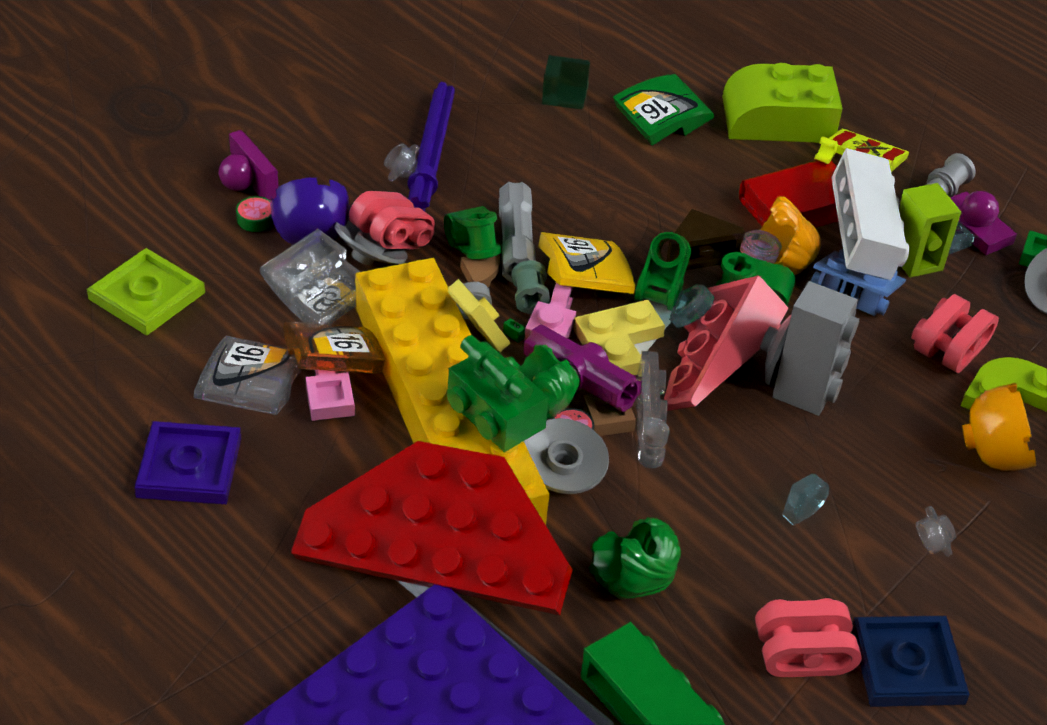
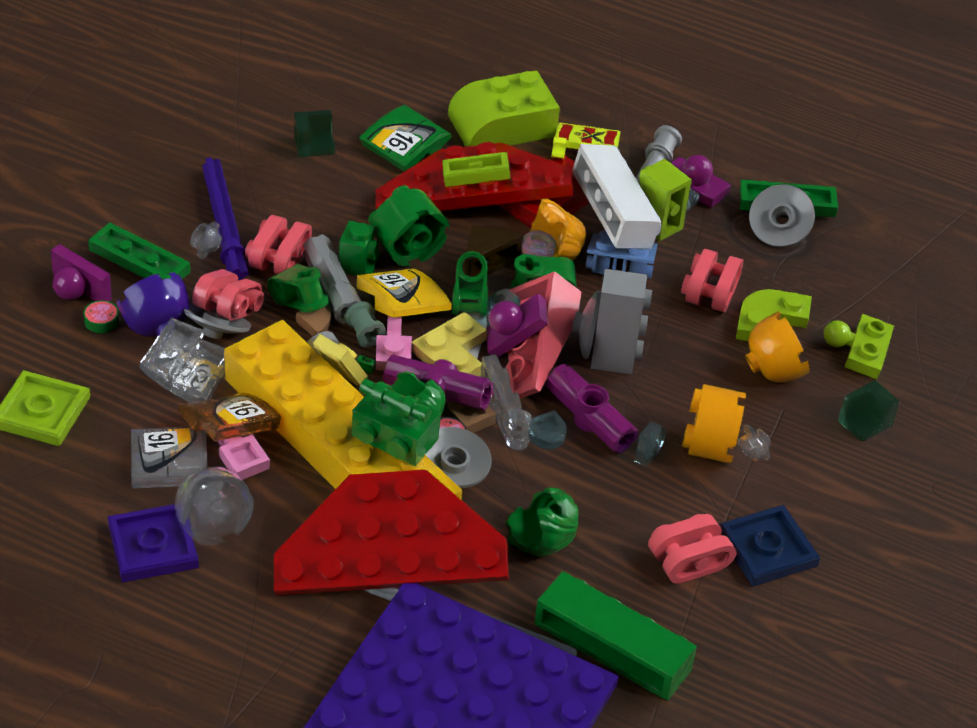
camera: 20 degrees left, 0 degrees up
none -> green plate [88,222,191,280]
none -> clear cylinder [174,467,254,545]
none -> coral brick [245,215,312,275]
none -> green brick [339,220,380,276]
none -> green brick [368,185,449,266]
none -> red plate [376,142,573,211]
none -> lime tile [442,152,510,187]
none -> magenta tile [487,293,548,358]
none -> clear light blue tile [523,410,567,449]
none -> magenta piece [546,364,638,454]
none -> light orange brick [682,384,746,464]

